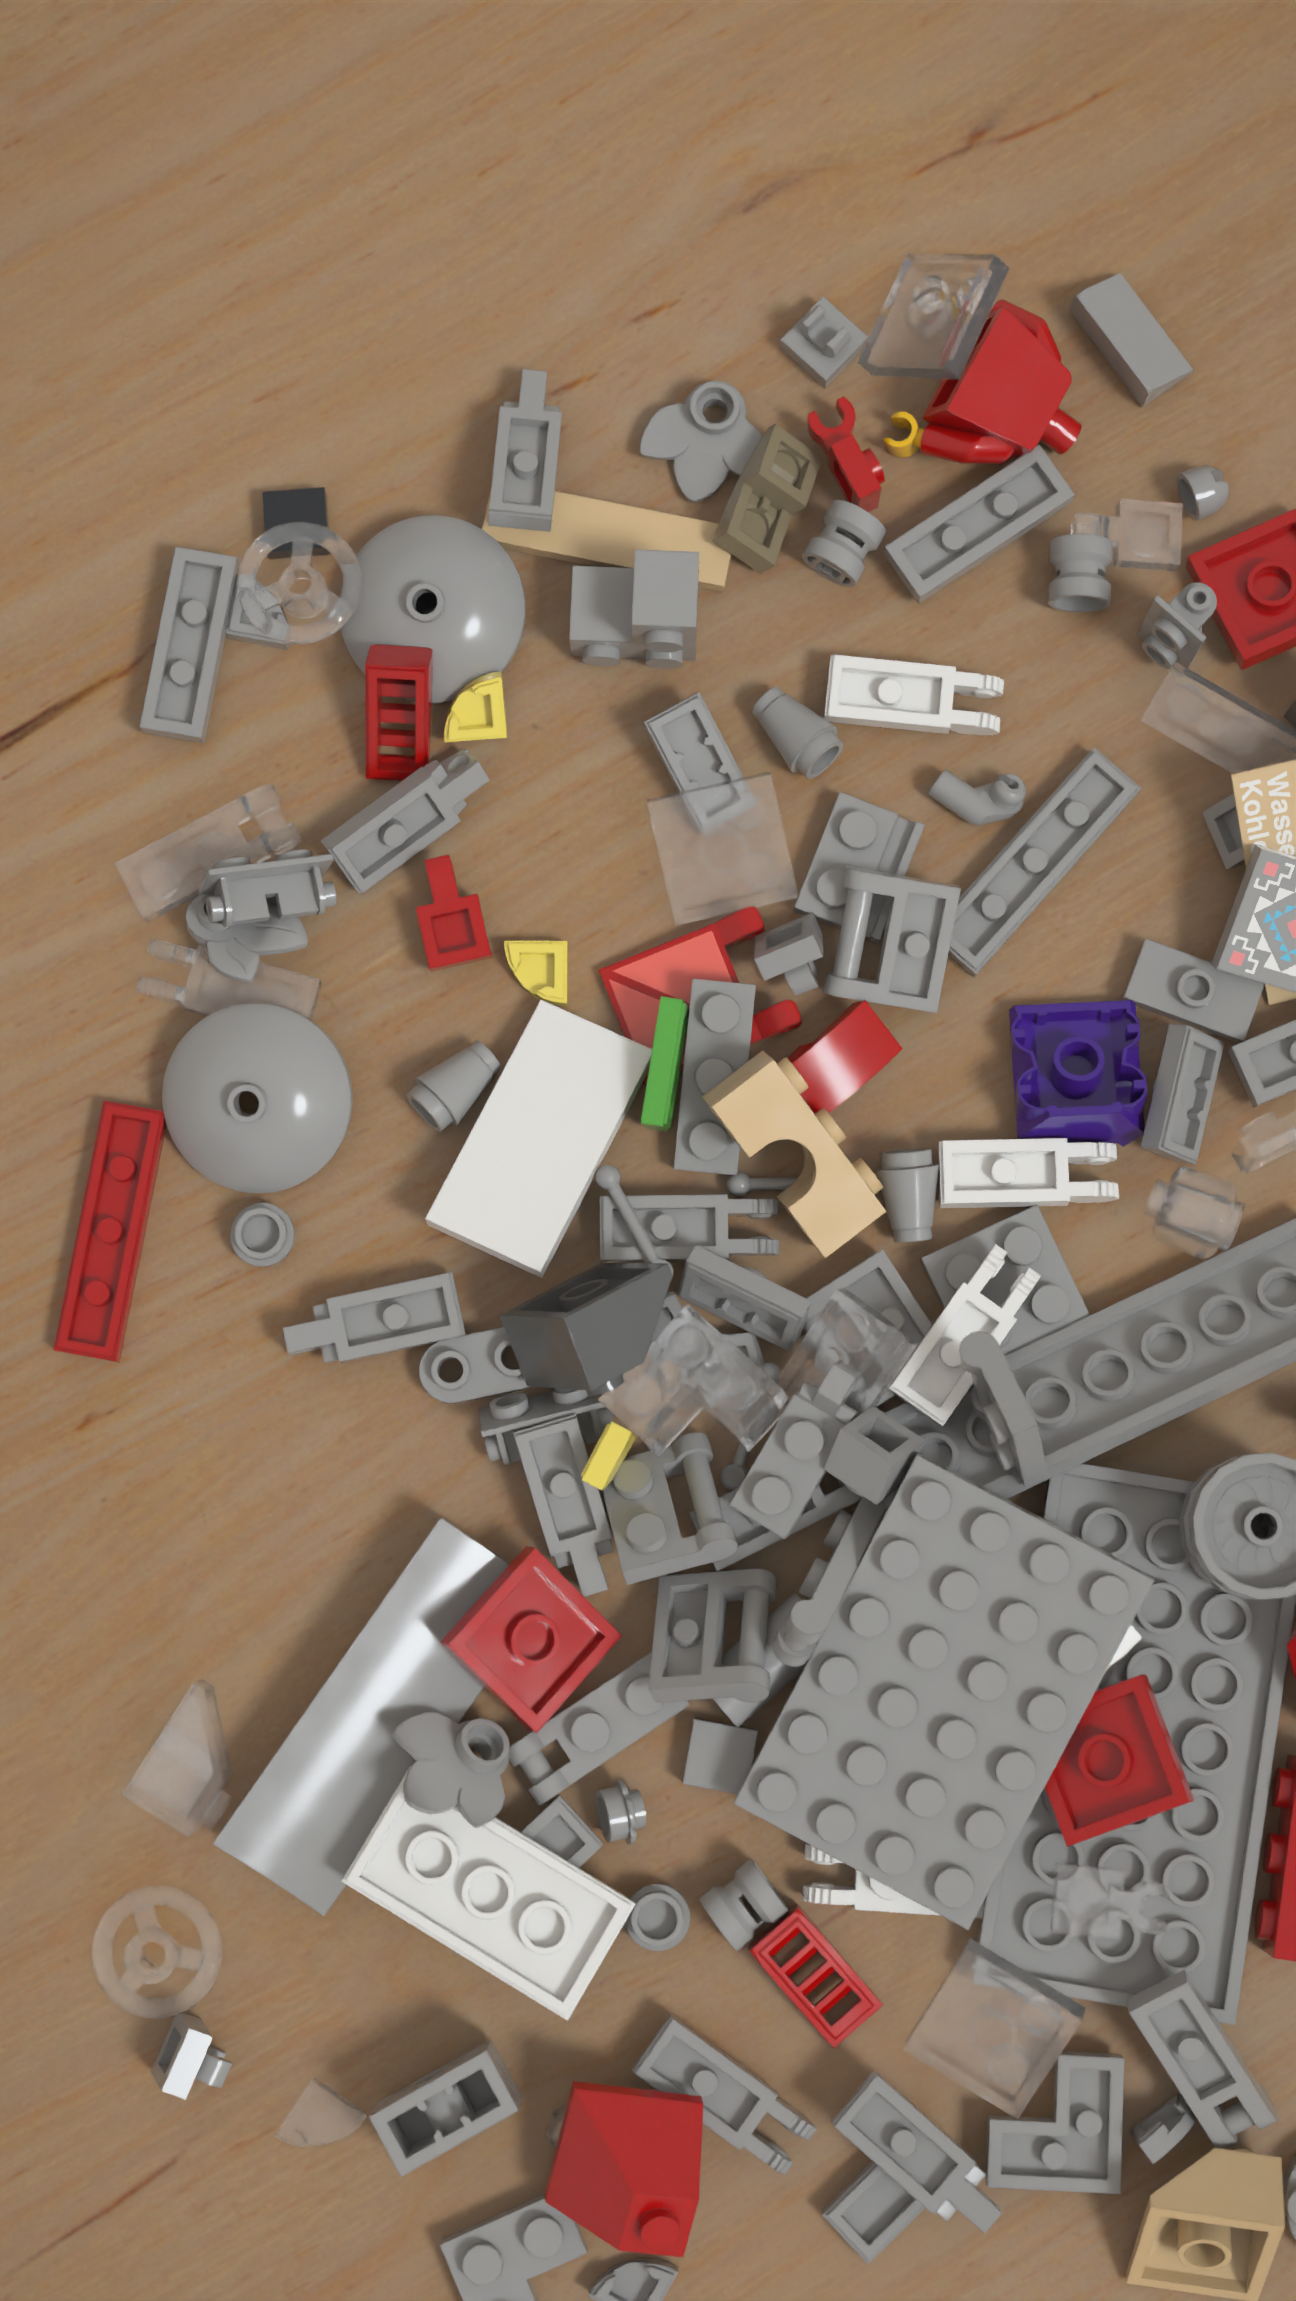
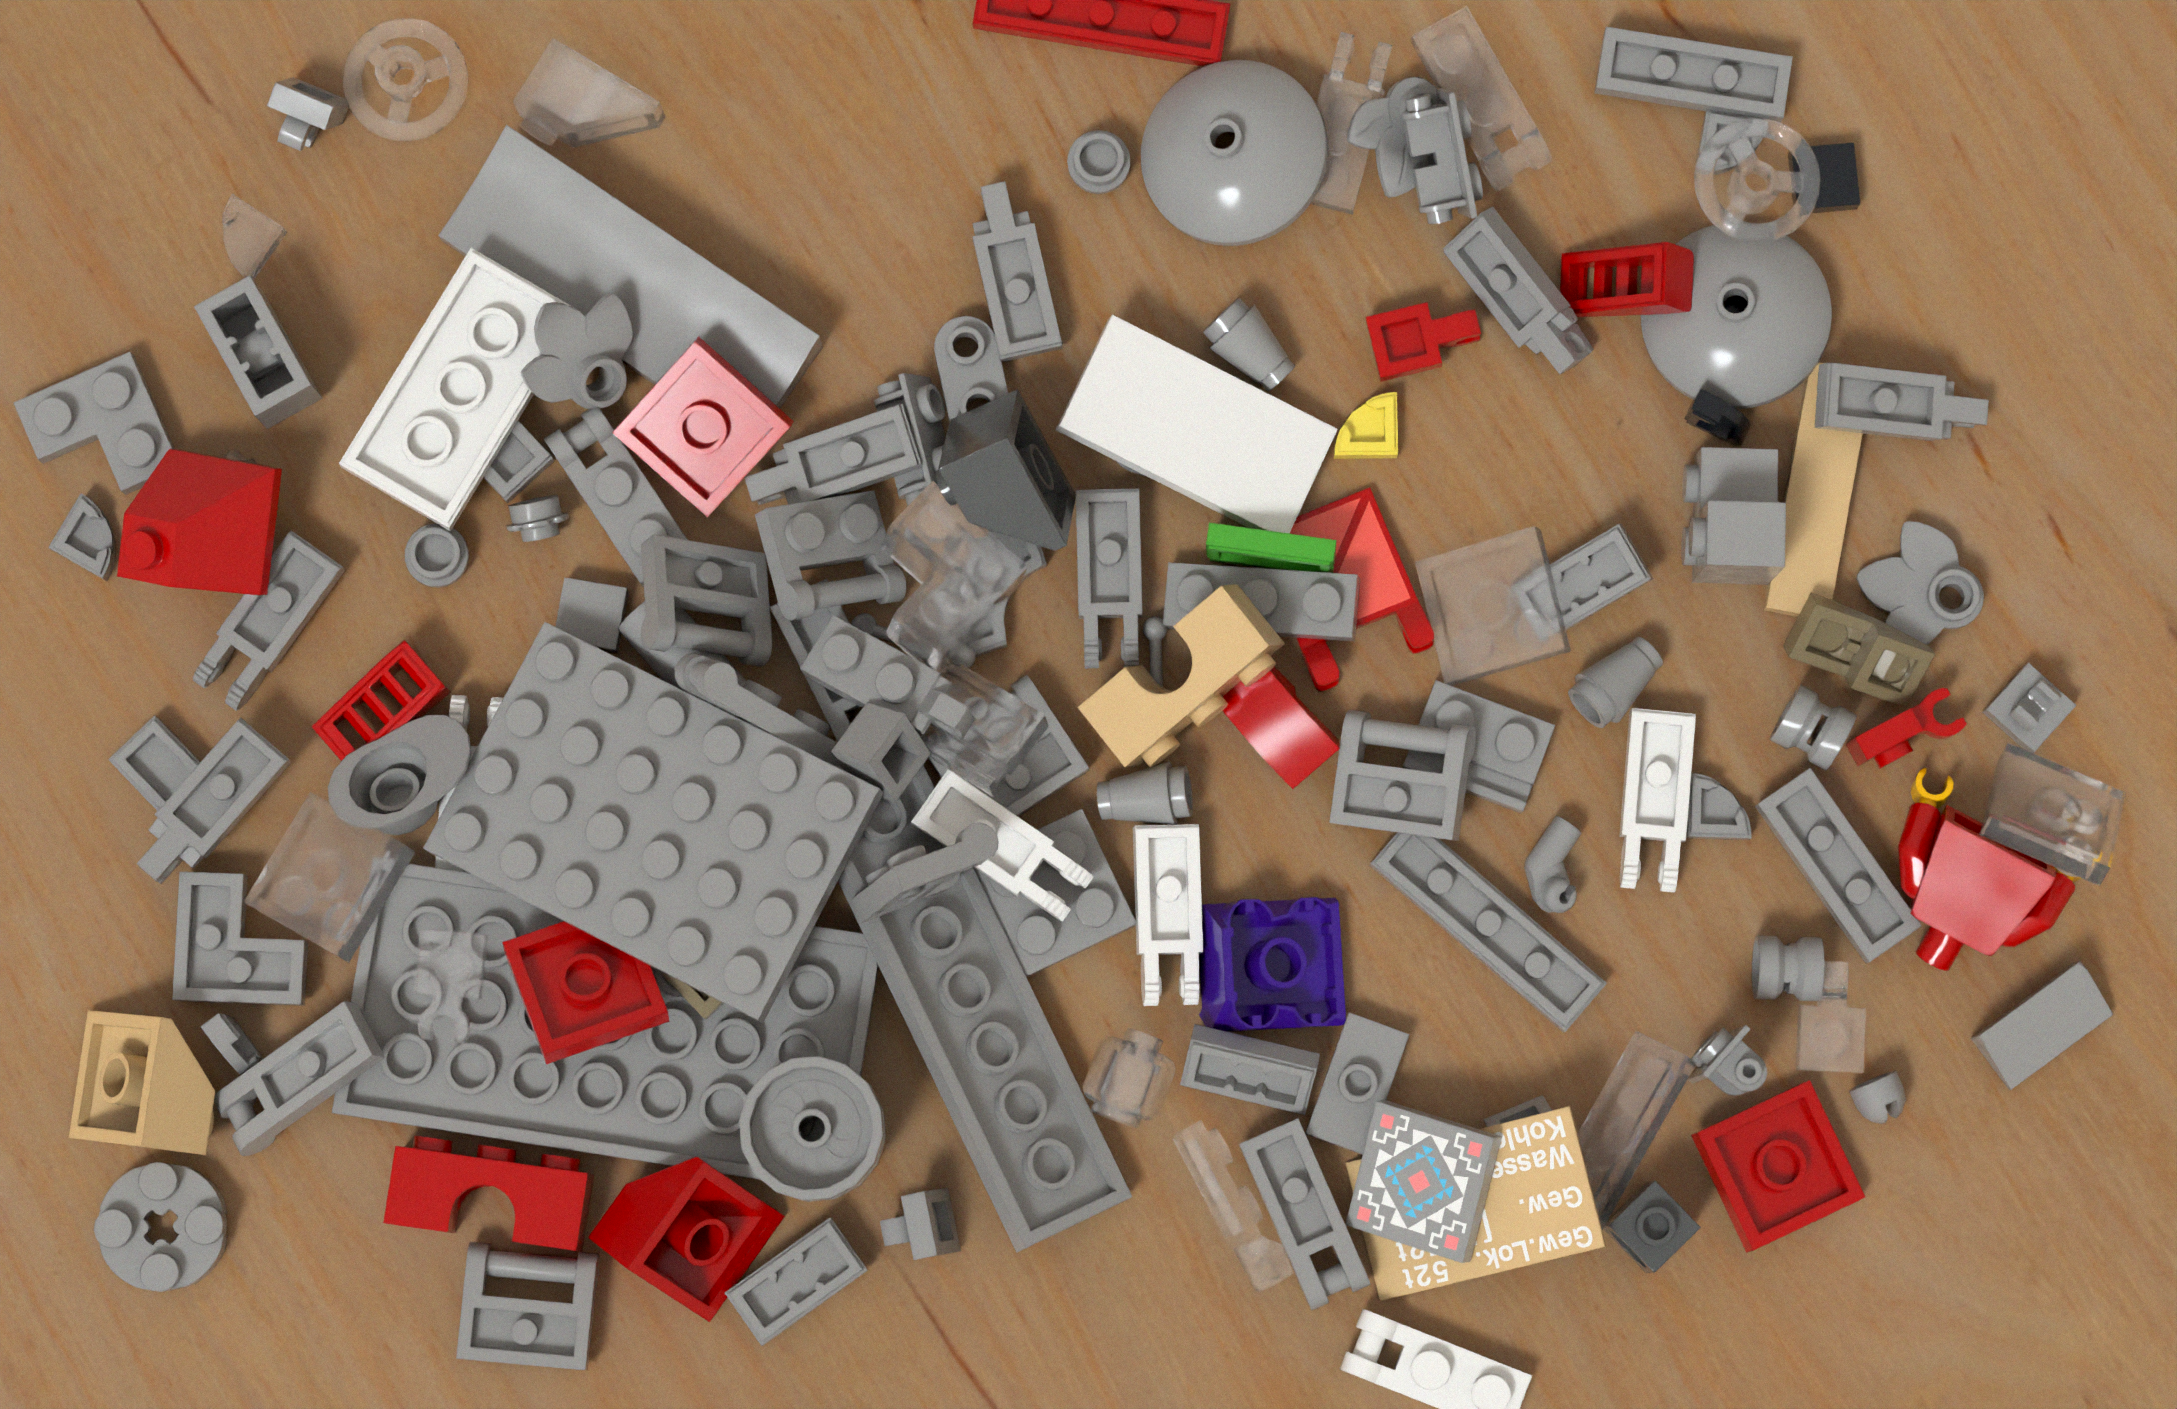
camera: 85 degrees right, 0 degrees up
light yellow tile [444,671,507,742] -> none
light yellow tile [581,1422,636,1491] -> none
light grey hinge [595,1165,673,1277] -> none
light grey plate [677,1245,812,1351] -> none
light grey wheel [699,1858,790,1952] -> none
light grey tile [754,912,823,996] -> none
none -> light grey piece [328,715,471,836]
none -> black tile [1684,389,1751,447]
none -> light grey tile [1686,773,1752,840]

